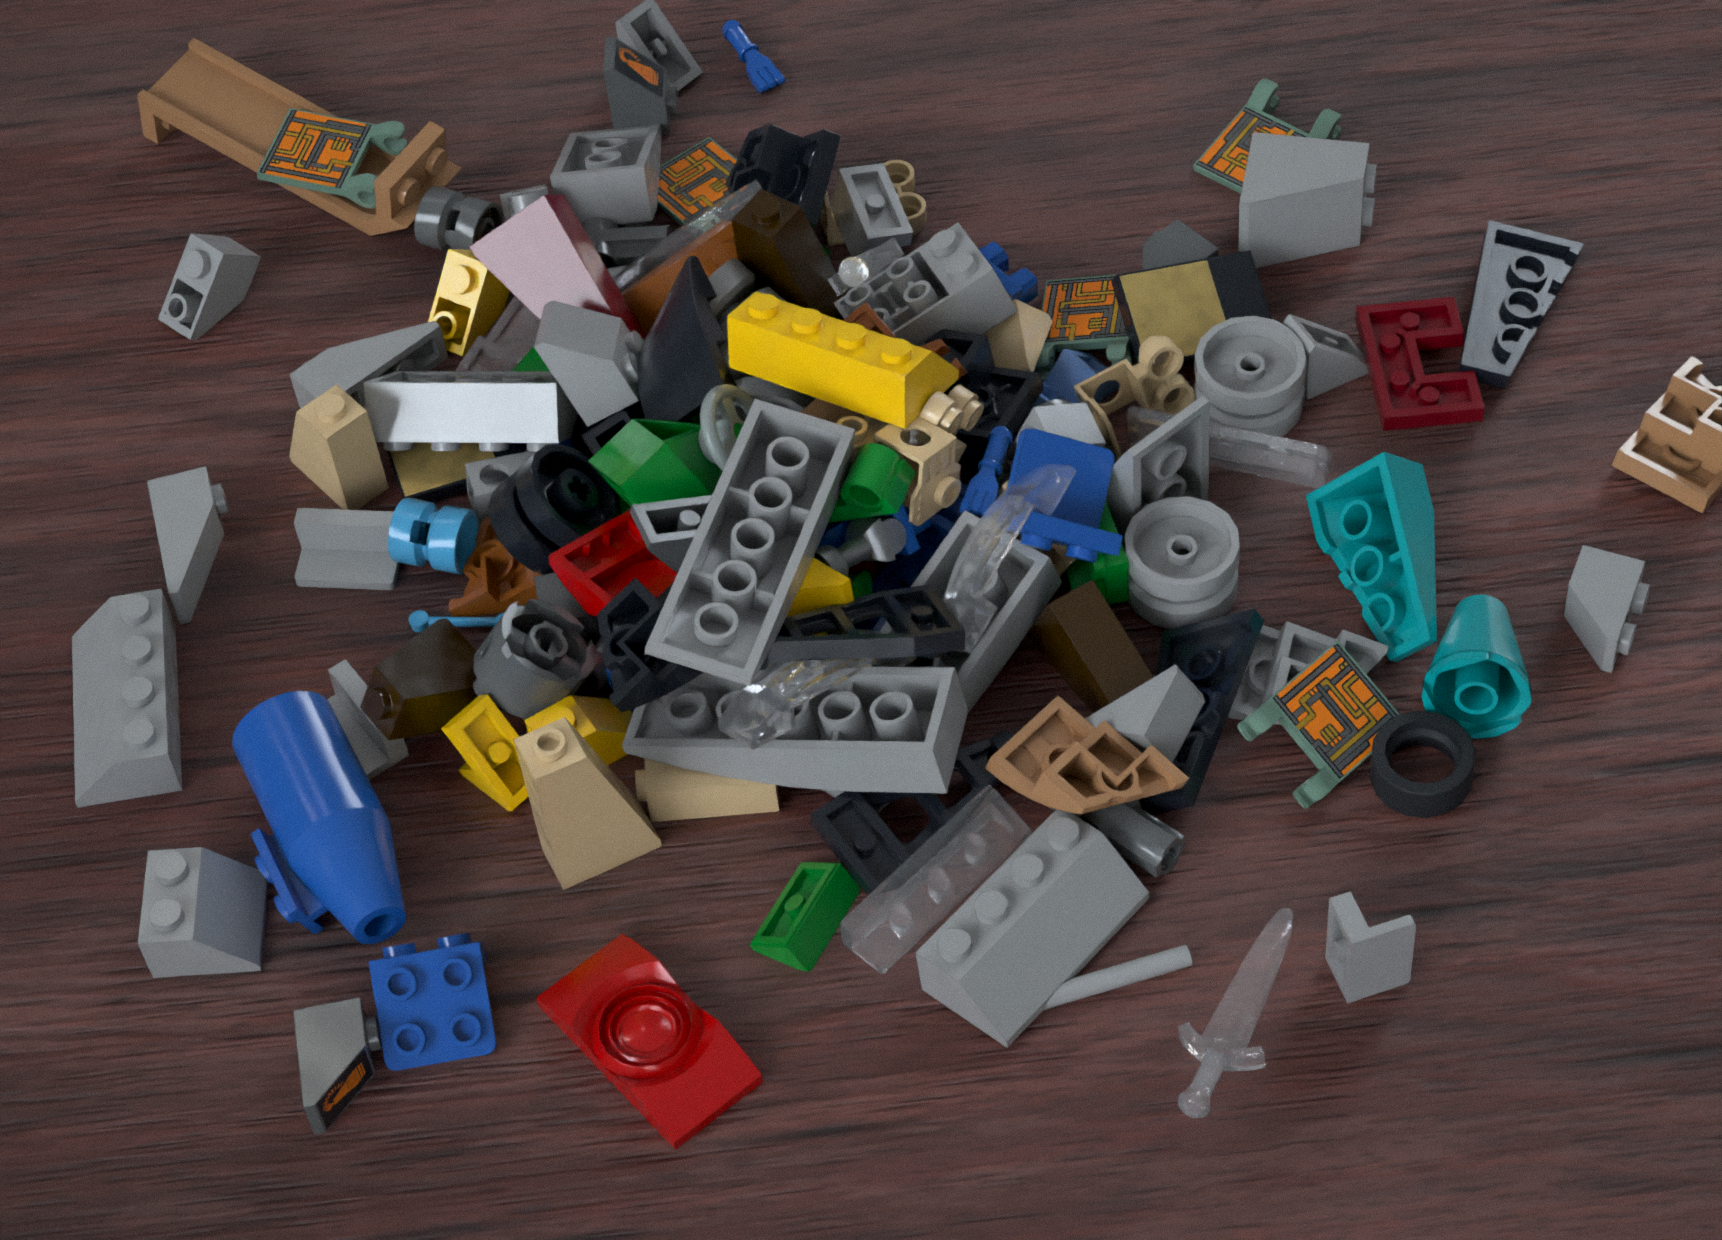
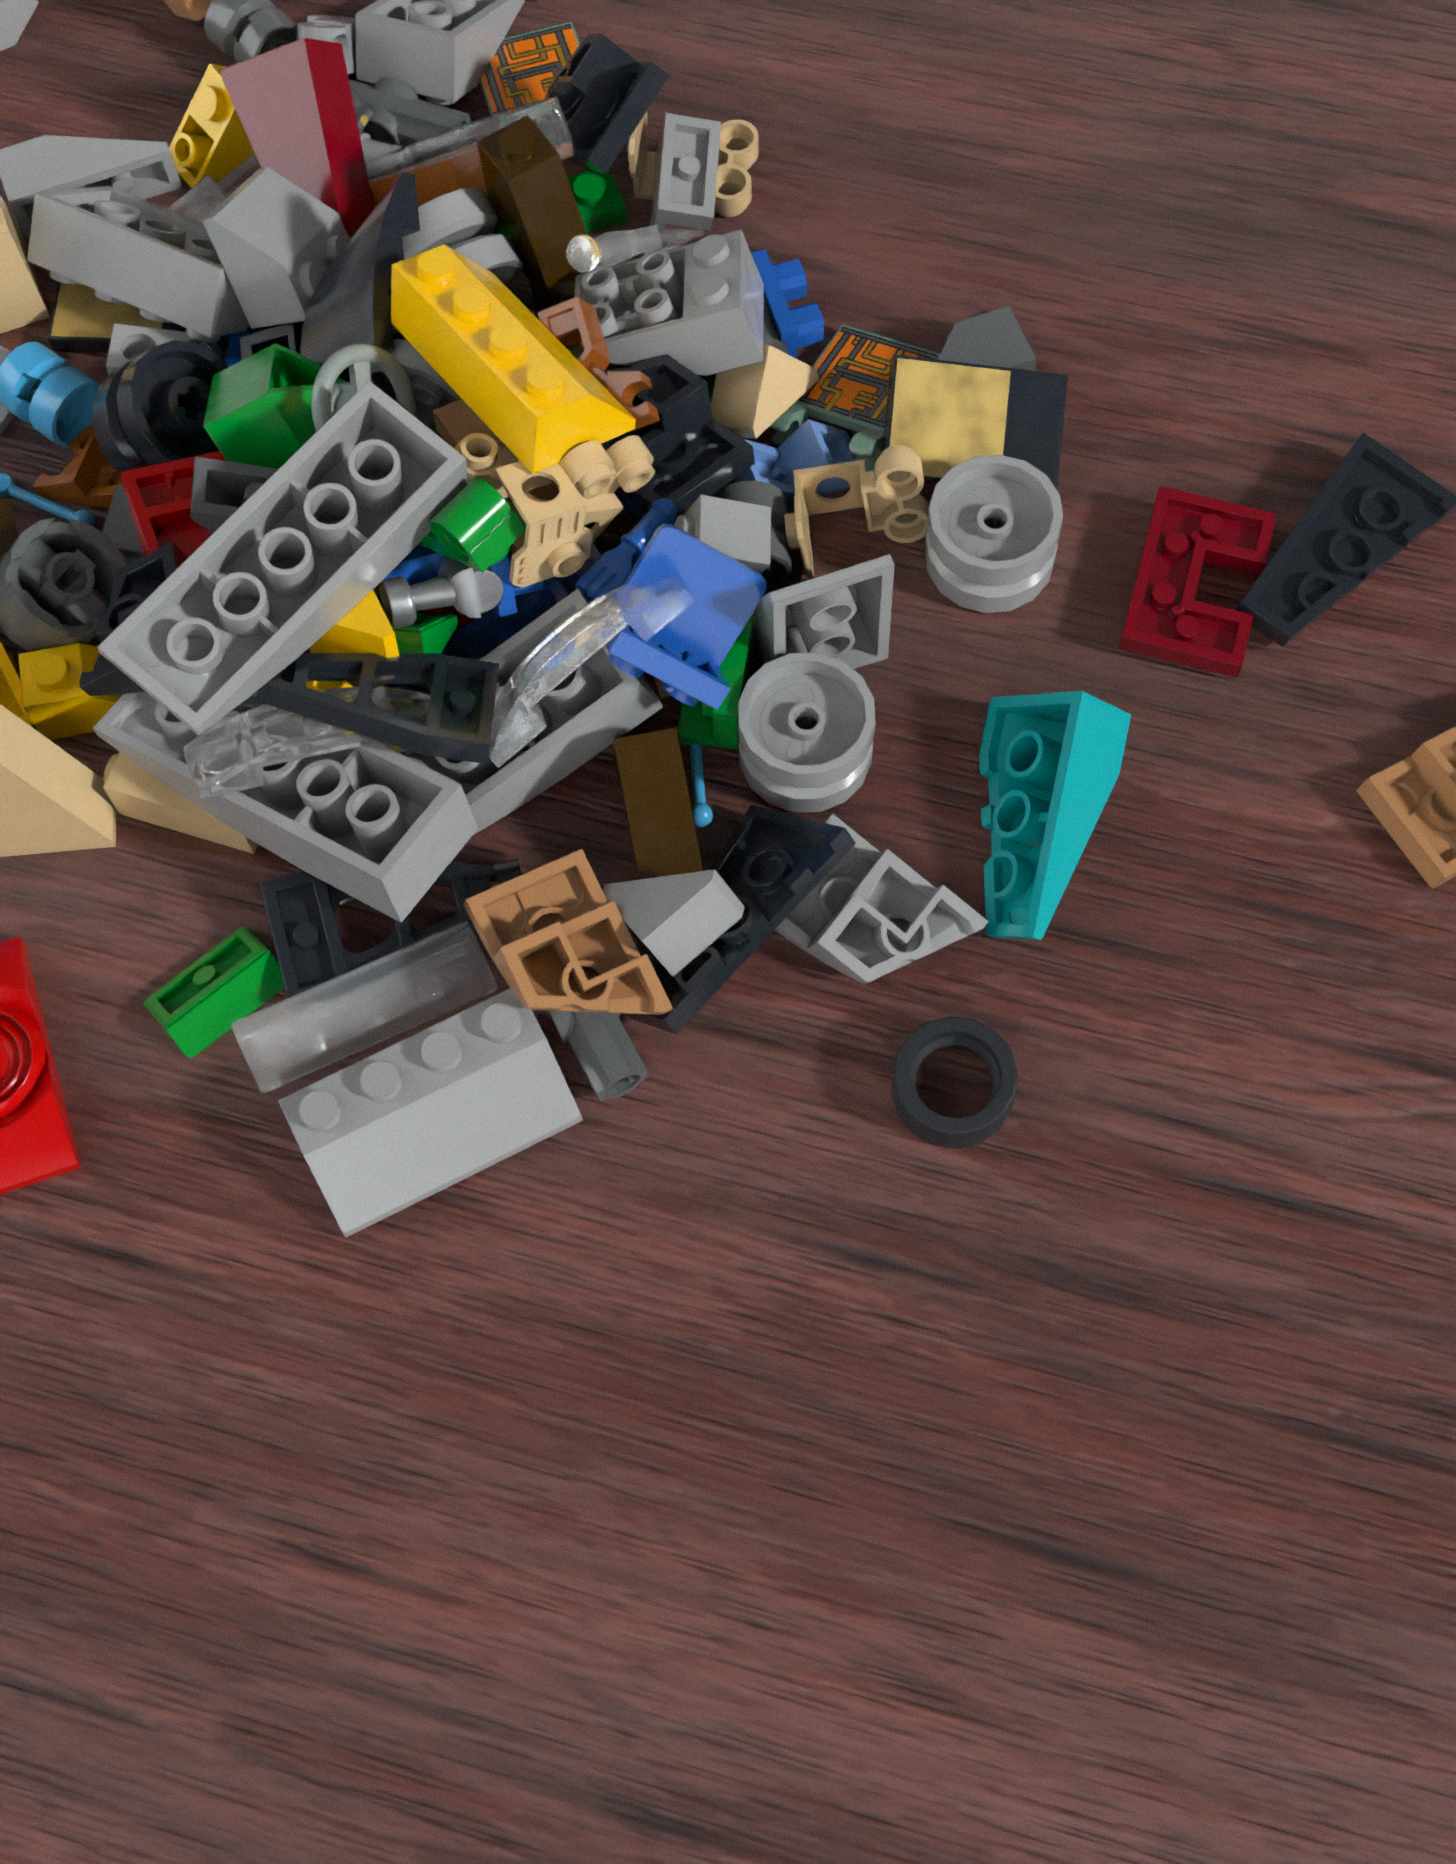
camera: 20 degrees right, 15 degrees up
light grey bar [1044,944,1192,1010] -> none
clear slope [1127,406,1333,488] -> none
clear sword [1177,908,1293,1118] -> none
flag [1193,78,1342,194] -> none
flag [1237,640,1400,809] -> none
light grey slope [1238,132,1377,268] -> none
light grey slope [1283,314,1368,400] -> none
light grey panel [1325,891,1416,1004] -> none
teal cone [1421,594,1532,739] -> none
light grey slope [1564,545,1650,673] -> none

